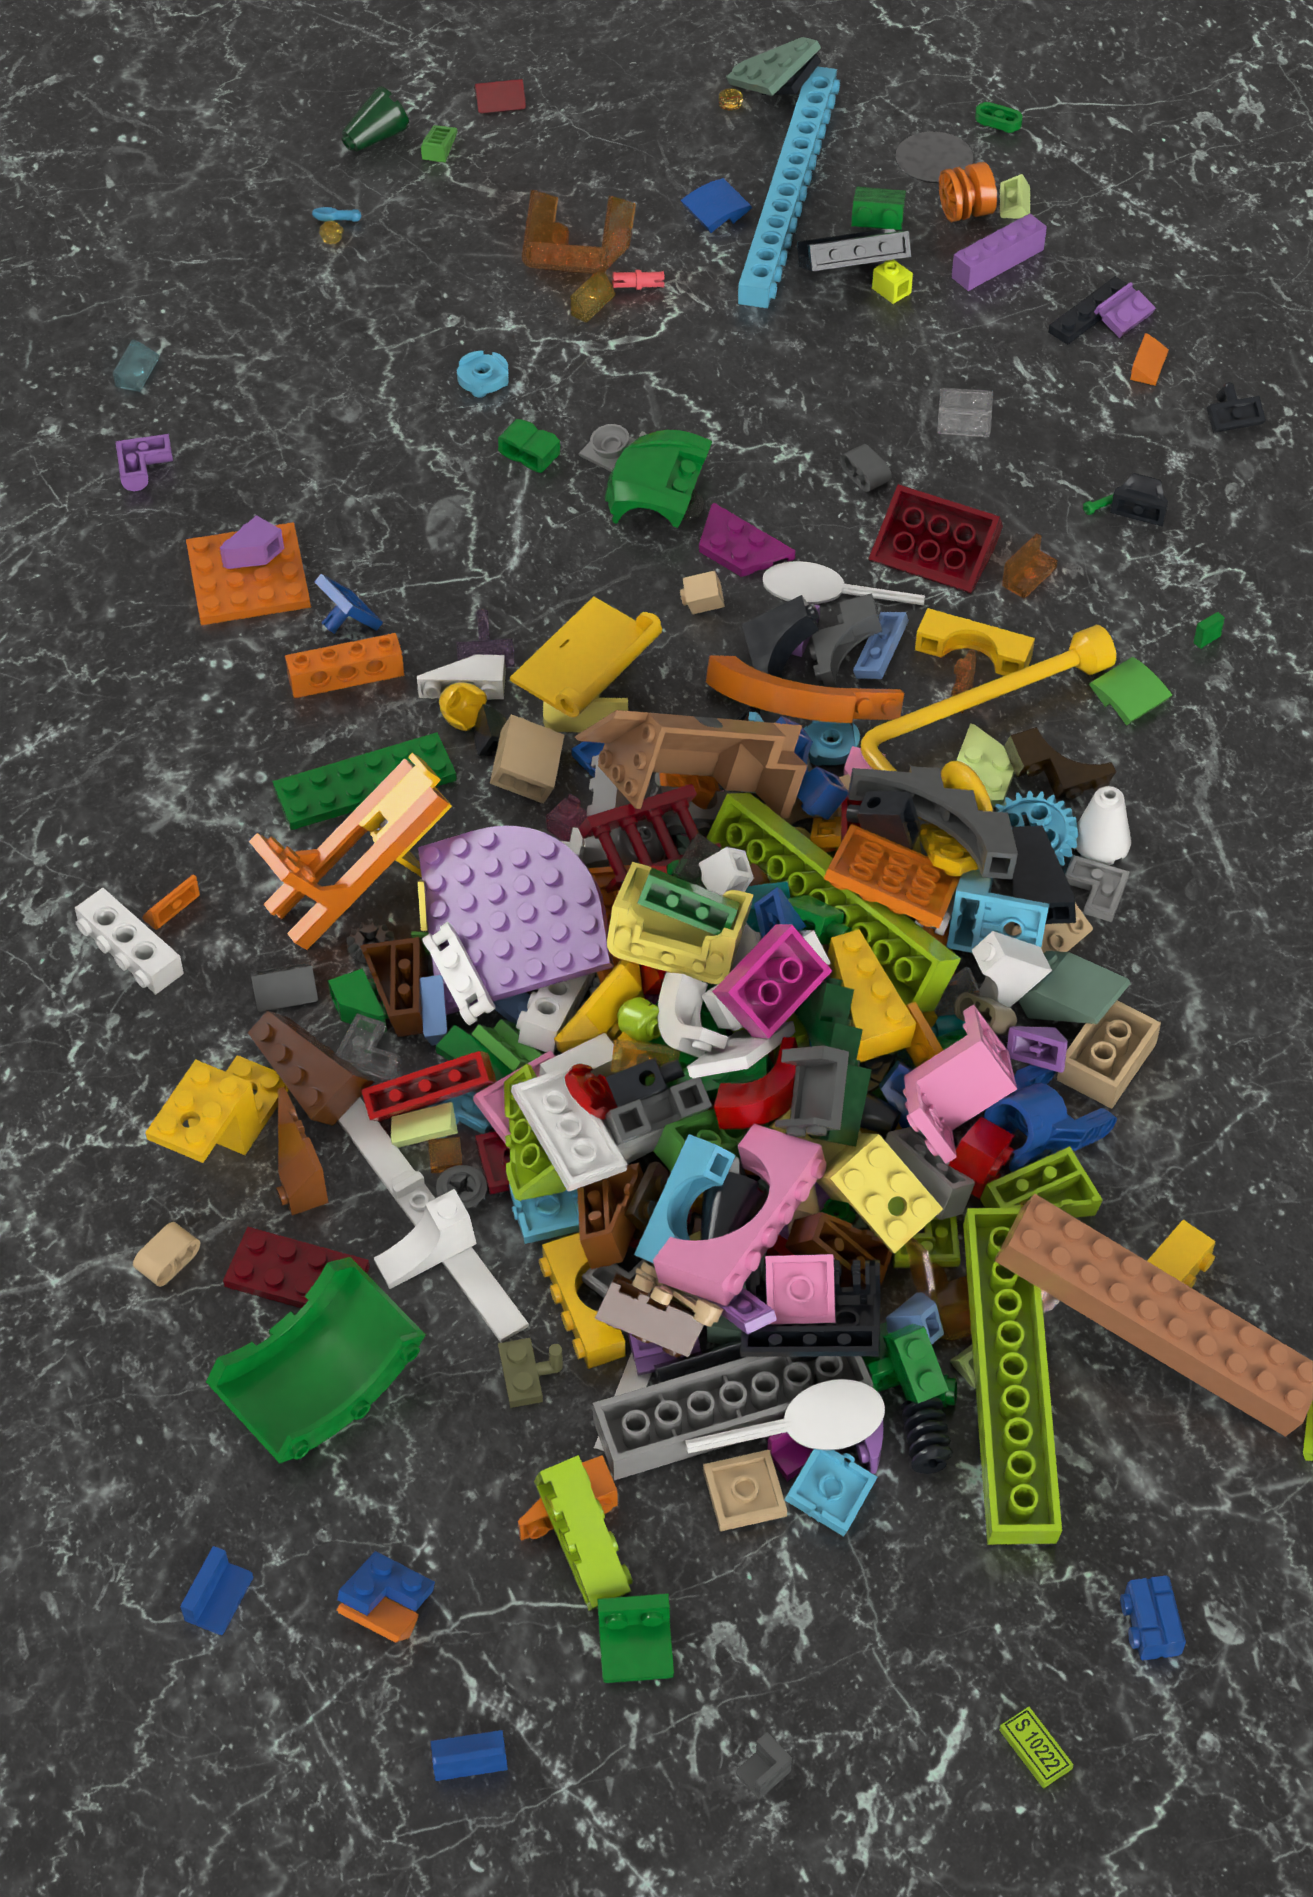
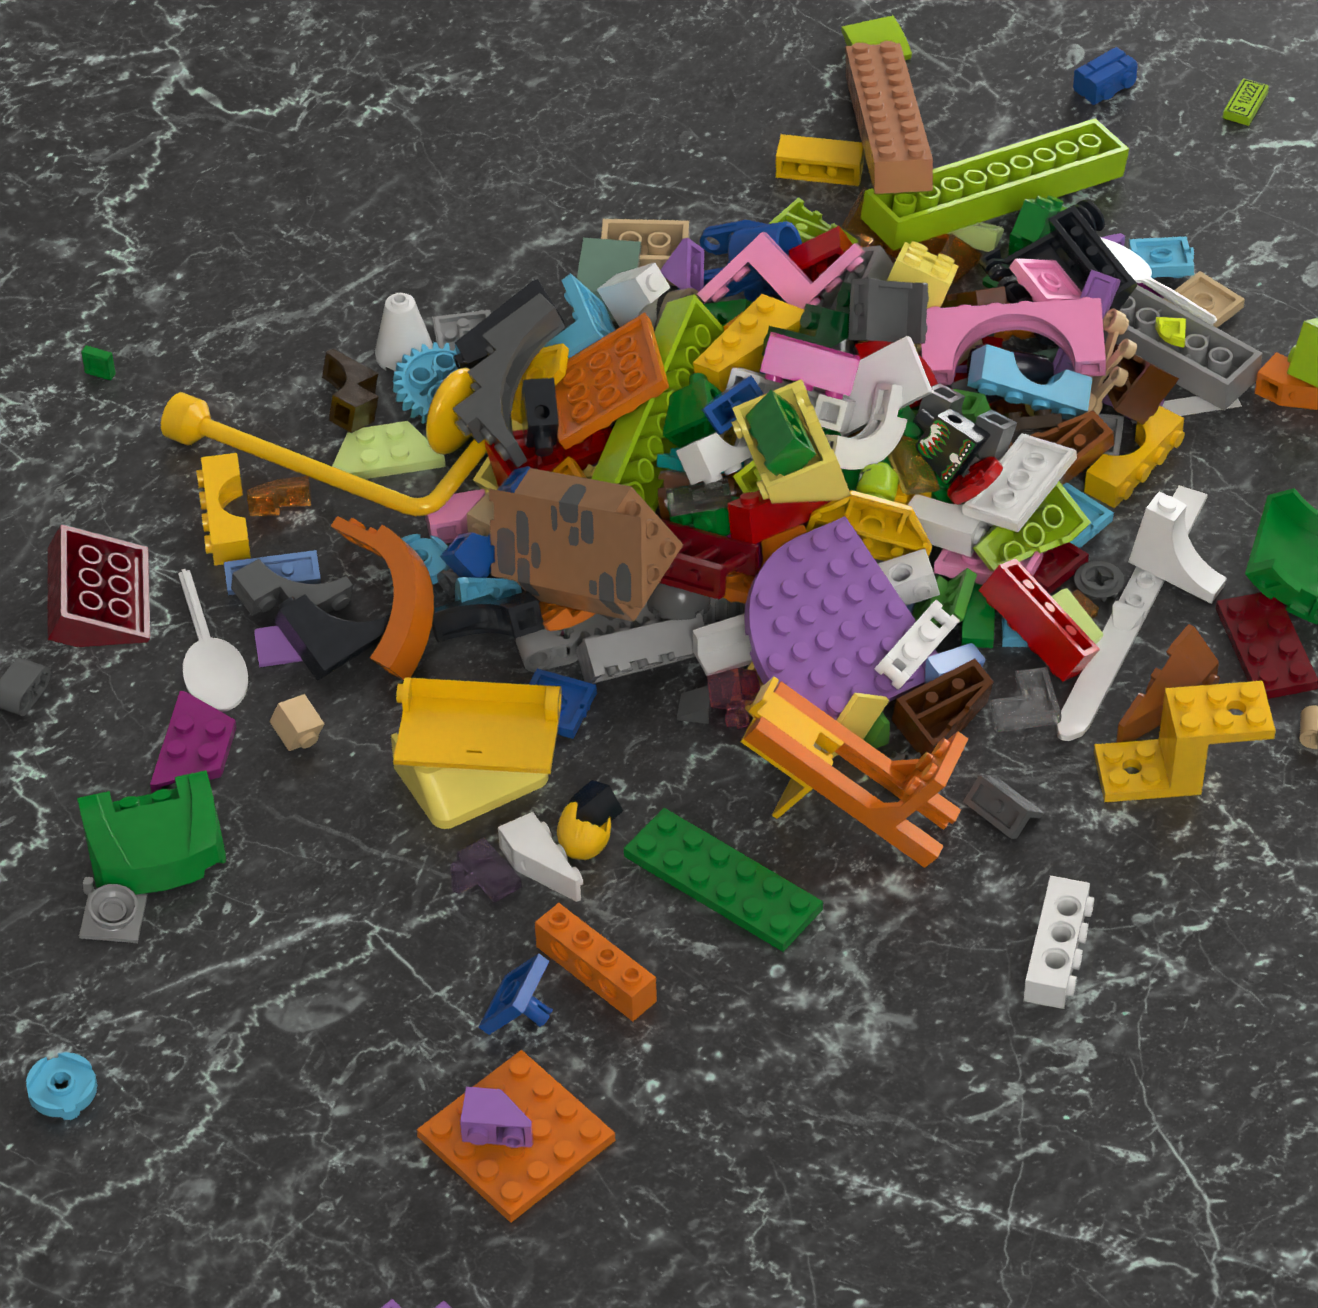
camera: 120 degrees left, 5 degrees down
orange slope [142,874,200,930] -> none
reddish brown wedge [247,1011,374,1126] -> none
green slope [328,968,389,1034] -> none
tan brick [490,714,564,804] -> none
green brick [498,419,560,473] -> none
olive plate [498,1337,563,1408] -> none
clear pink brick [546,794,588,842] -> none
medium blue slope [886,1292,944,1344] -> none
clear orange panel [1002,533,1058,599] -> none
bright green slope [1089,657,1172,726] -> none
none -> neon yellow tile [1155,317,1186,348]

